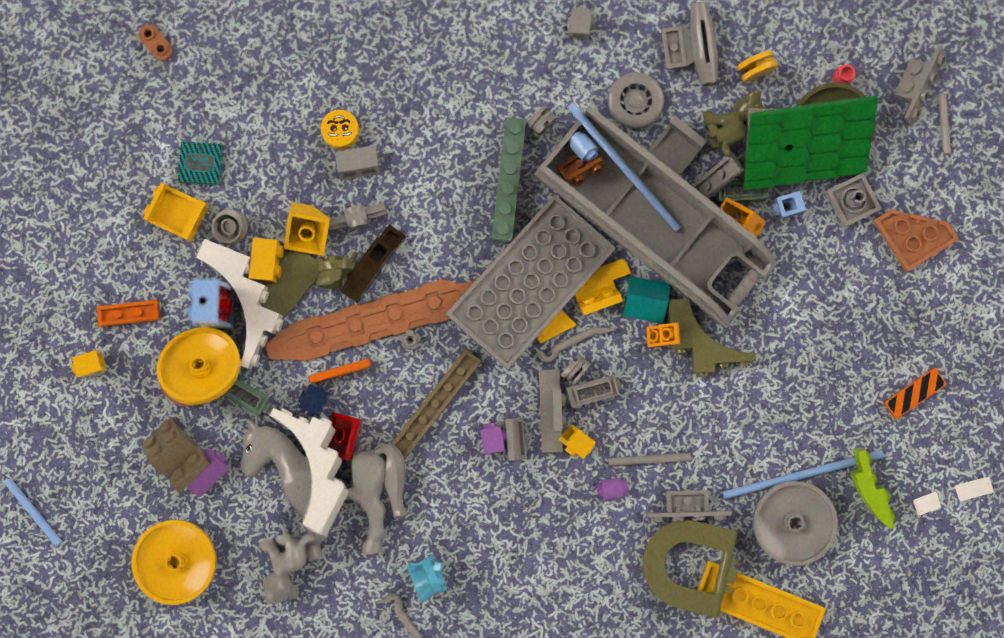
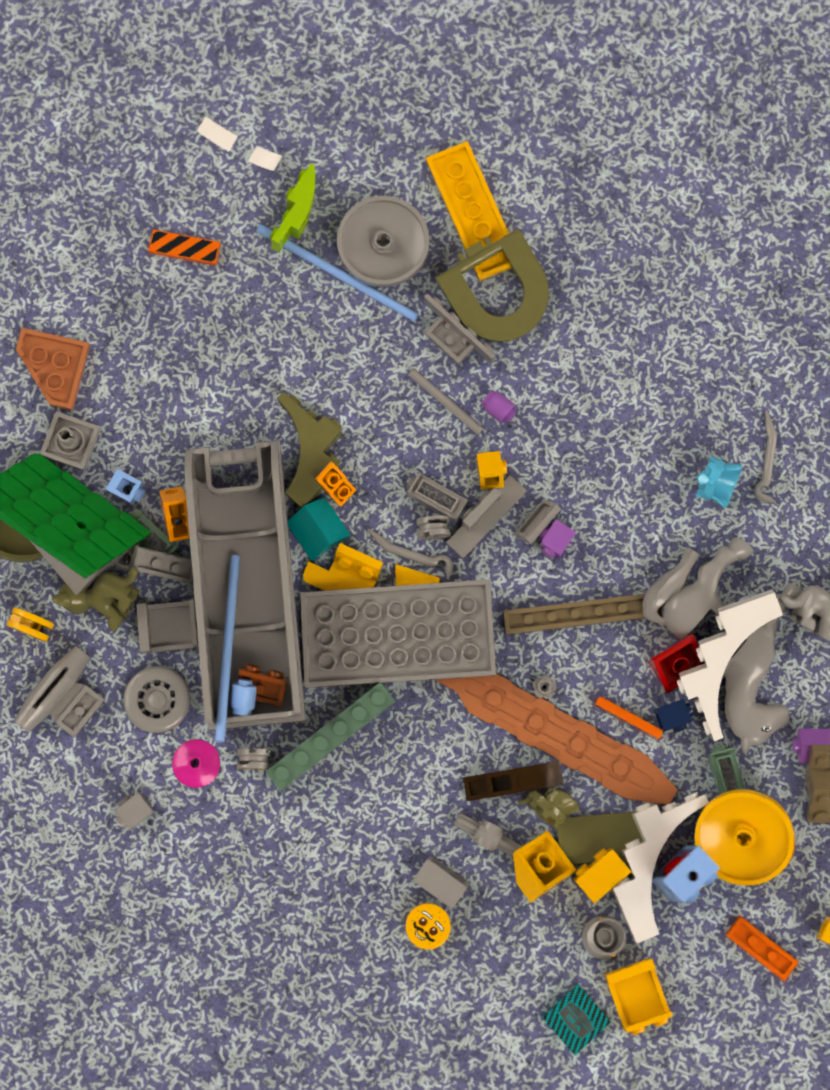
camera: 135 degrees left, 5 degrees down
none -> dark pink dish [172,740,220,788]

